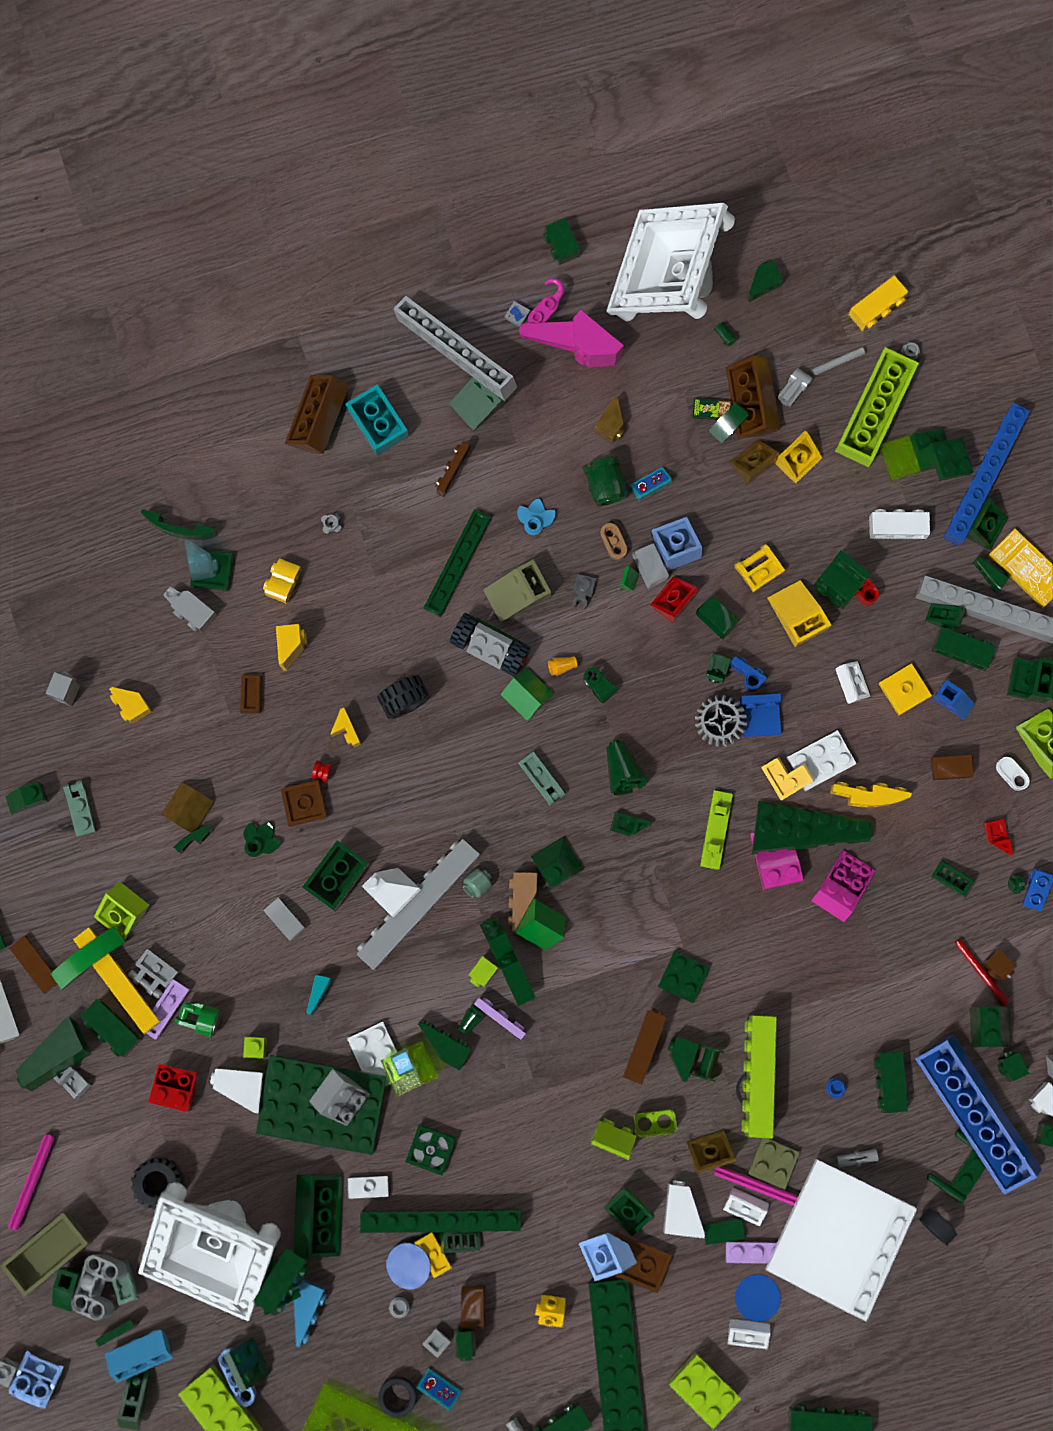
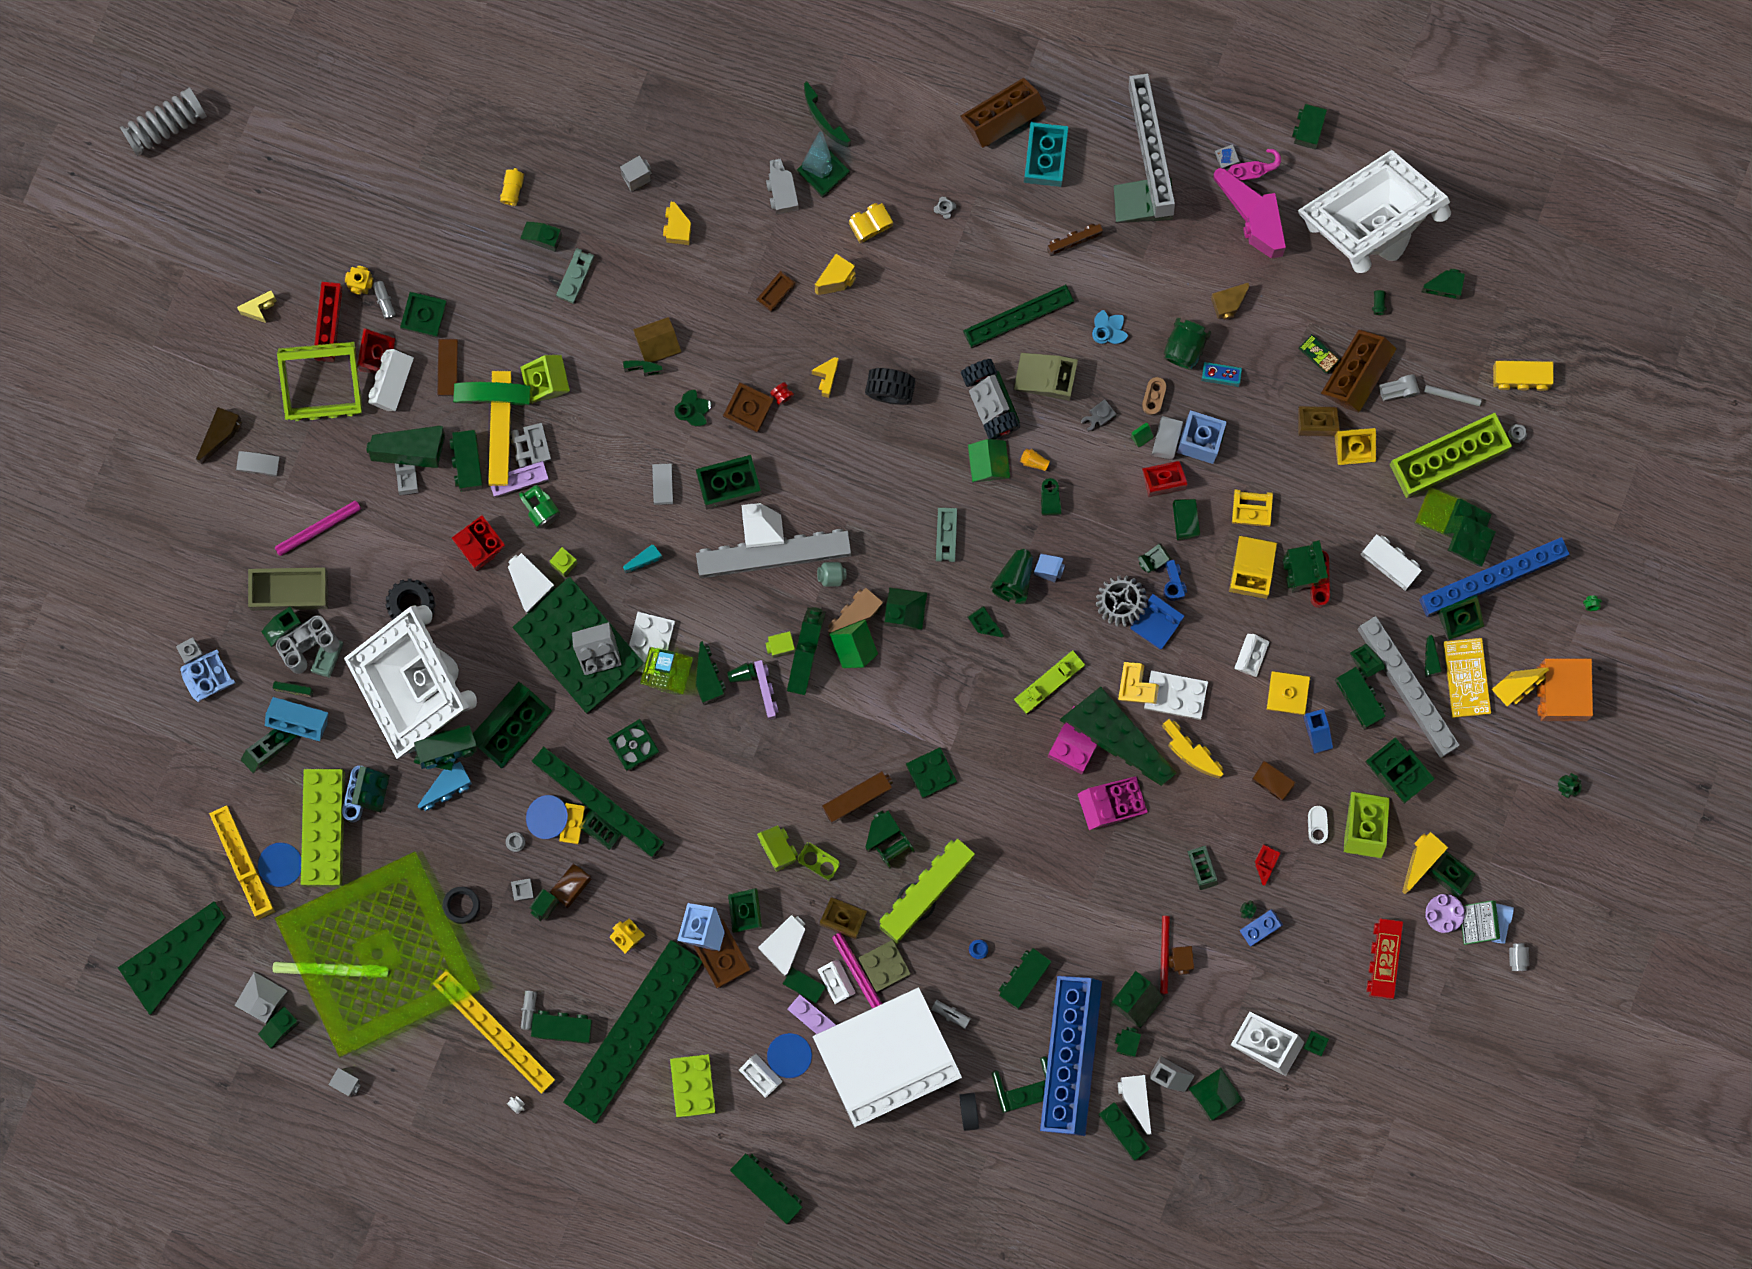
camera: 40 degrees right, 0 degrees up
white plate [348,1176,389,1199] -> none
slope [417,1368,462,1411] -> none
dark green slope [709,401,750,444] -> none
none -> medium blue slope [1034,554,1065,583]

